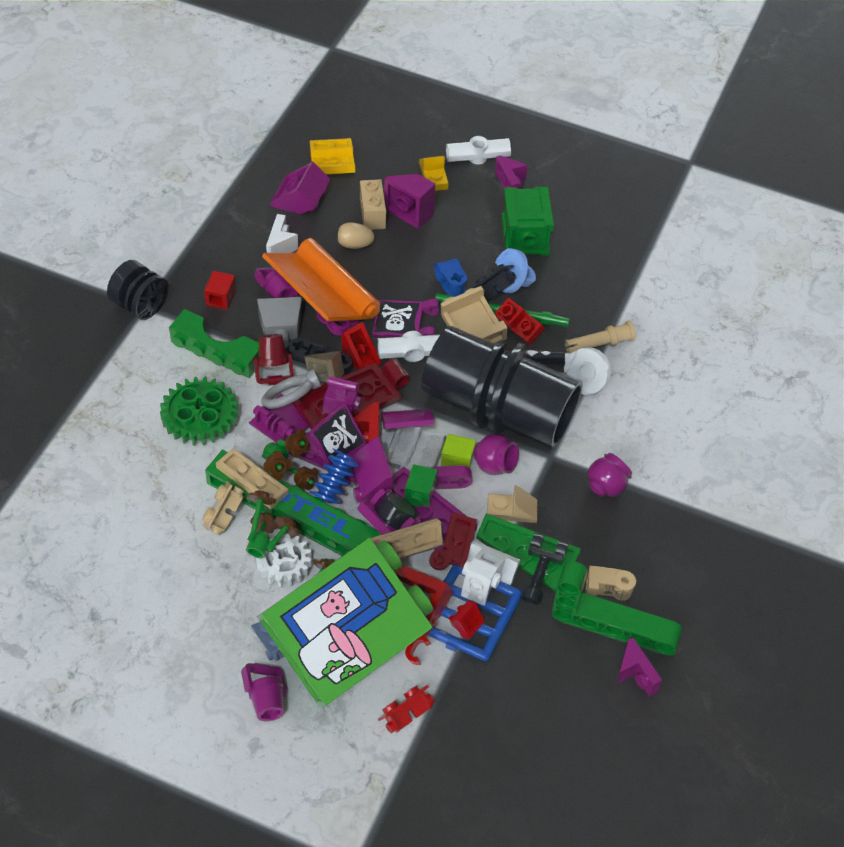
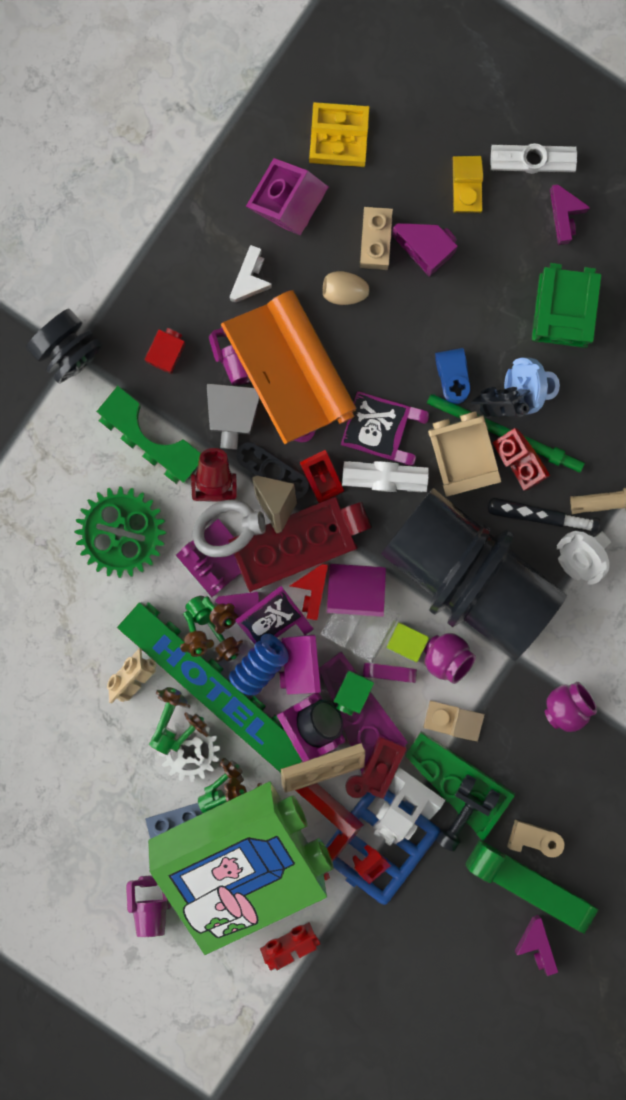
camera: 10 degrees right, 35 degrees up
tan tile [216,448,288,509] -> none
magenta brick [323,376,361,415] -> none

